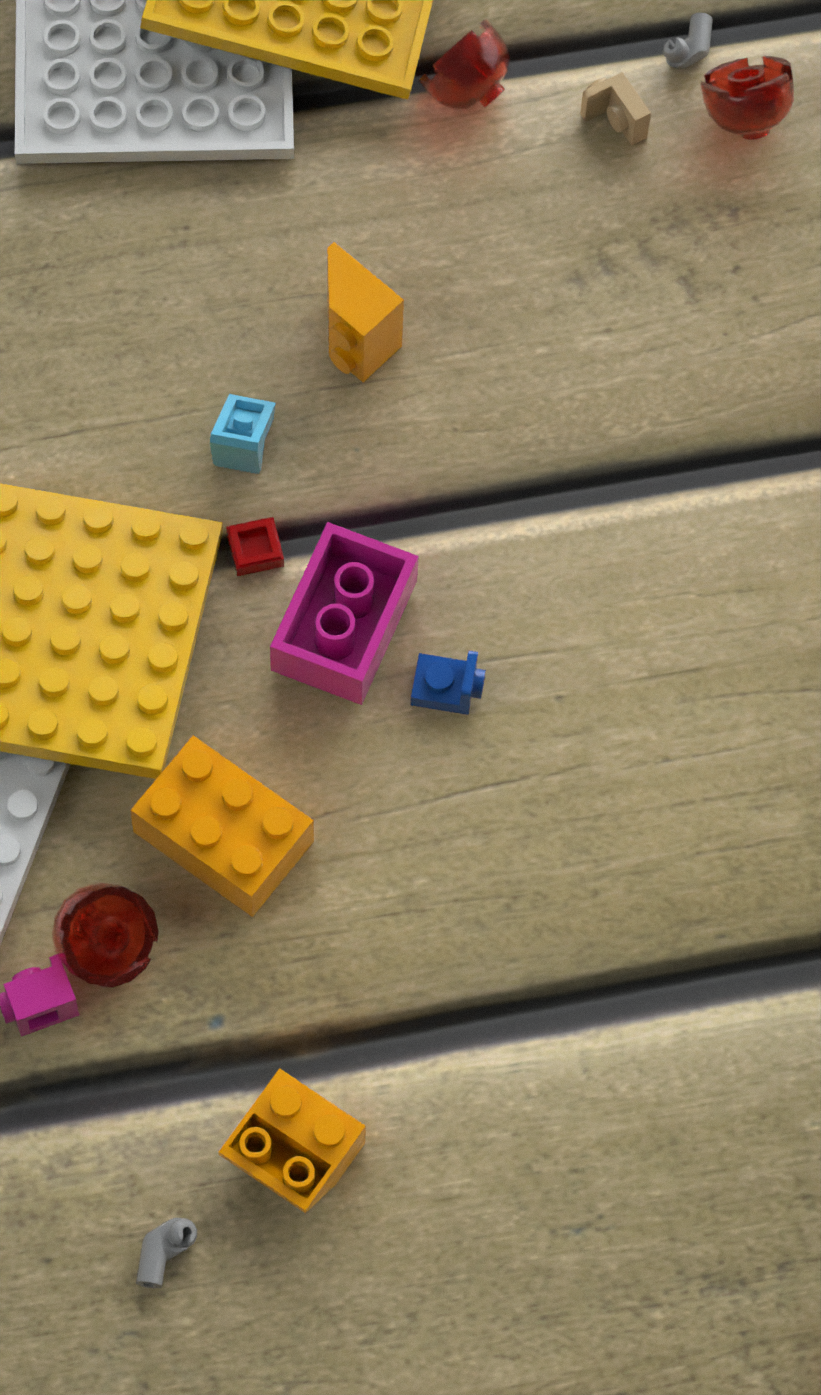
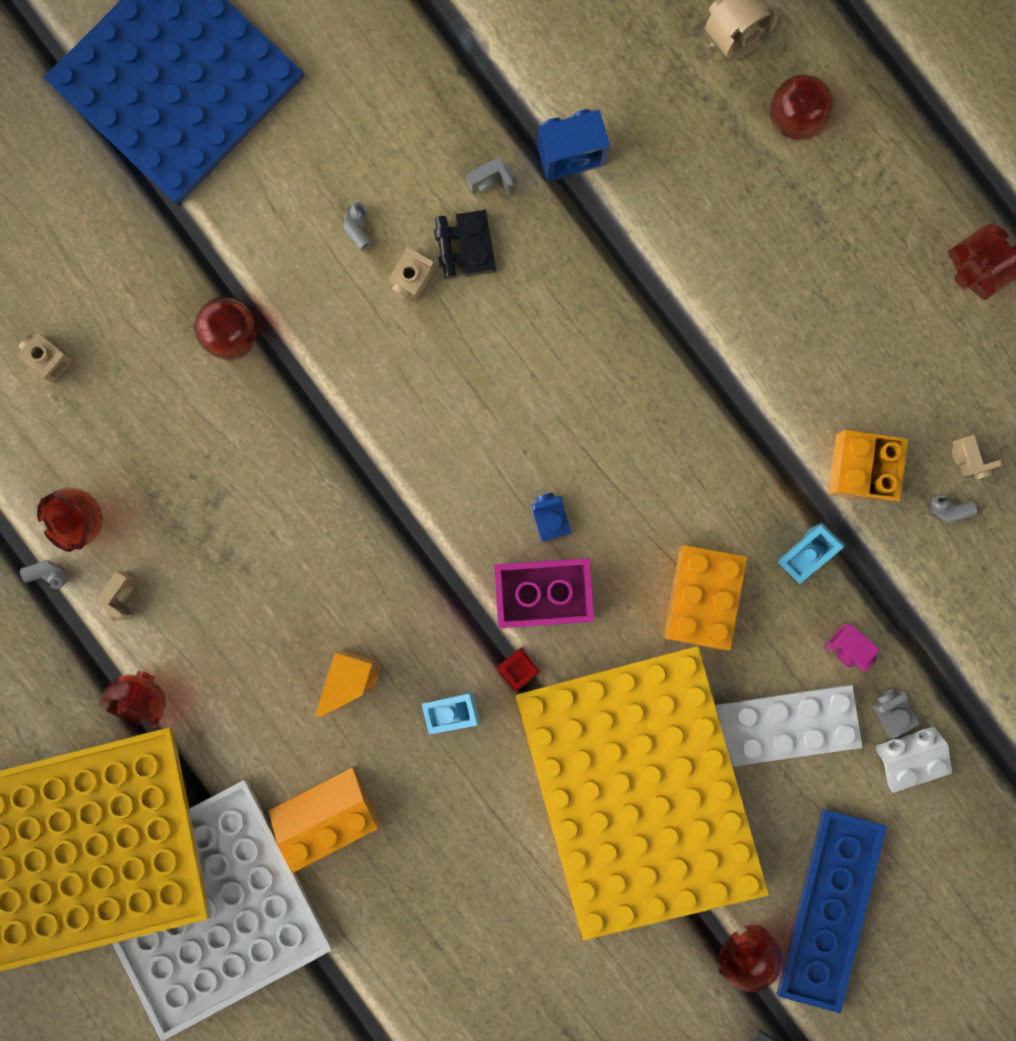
camera: 115 degrees left, 20 degrees up
clear red cylinder [52,882,159,988] -> none
none -> light orange slope [269,767,381,873]
none -> medium azure slope [778,523,845,584]
none -> tan bracket [952,435,1003,480]

